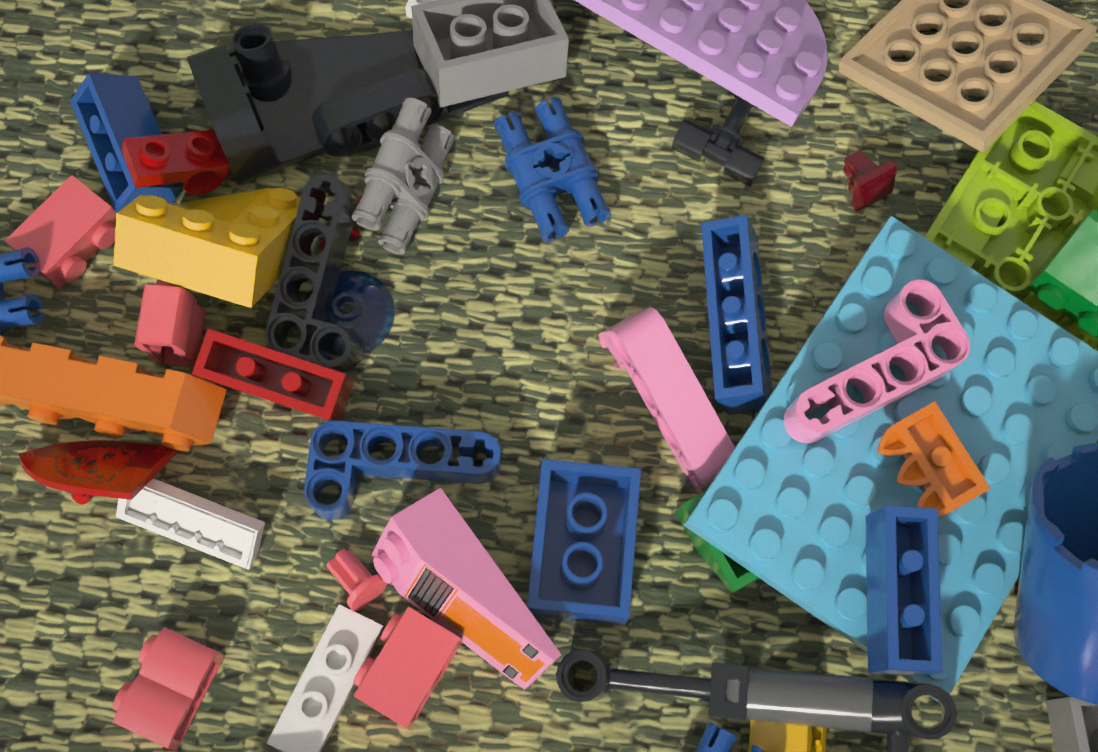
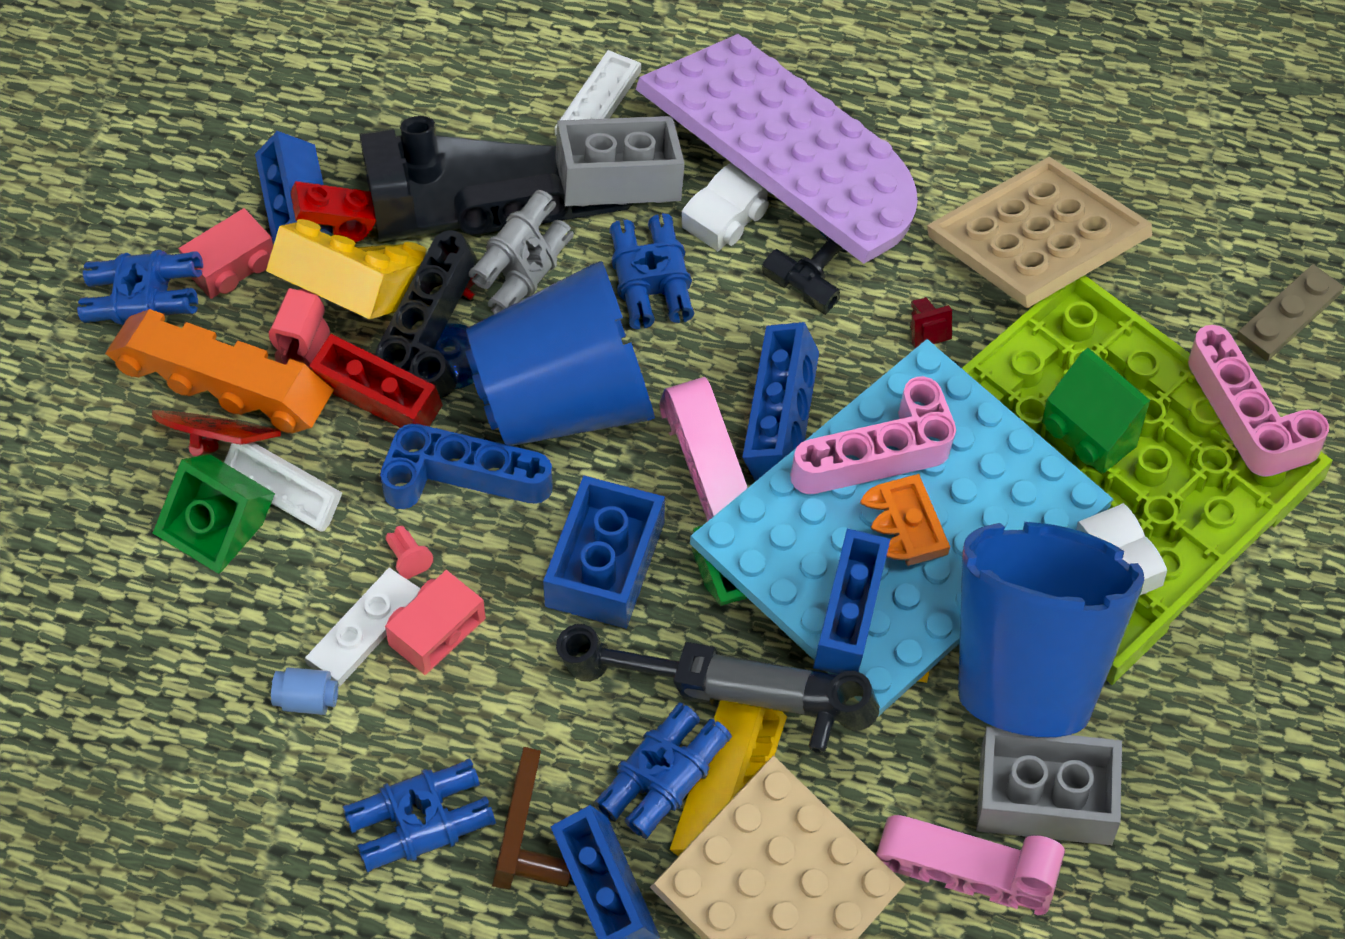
camera: 15 degrees right, 15 degrees down
coral brick [113,627,225,751] -> none
bright pink slope [372,488,562,690] -> none
none -> green slope [153,454,275,574]
none -> blue cone [465,261,655,446]
none -> white brick [682,163,769,252]

